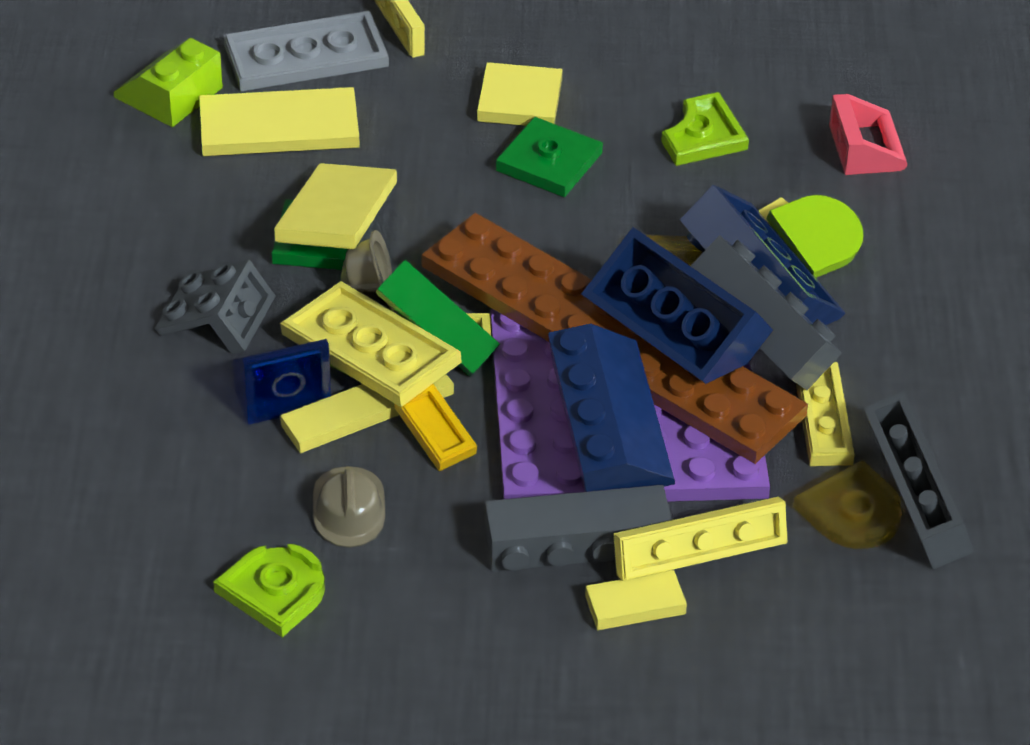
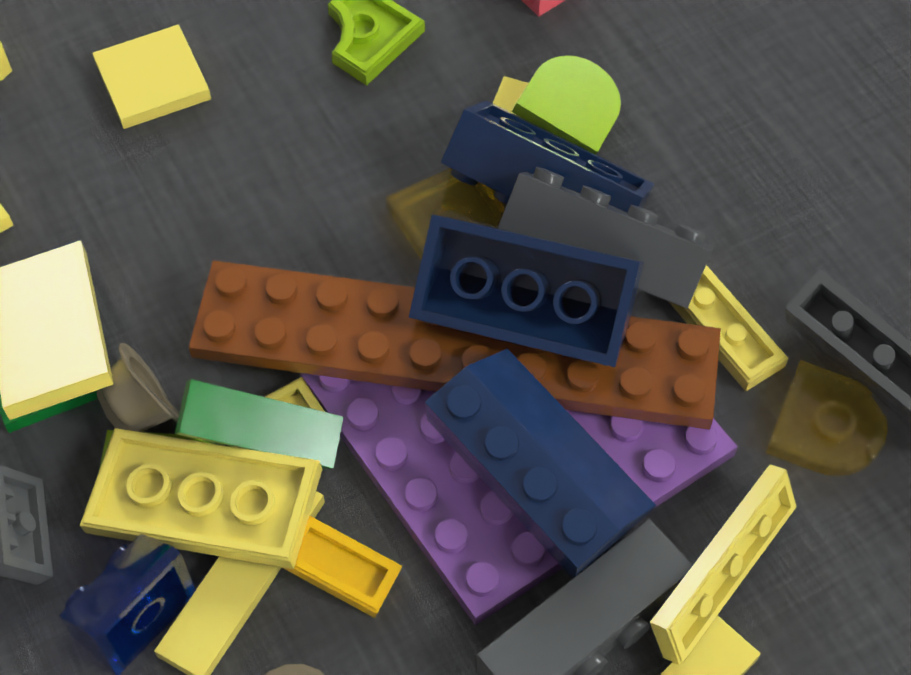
camera: 30 degrees left, 15 degrees up
green plate [496,117,603,197] -> none

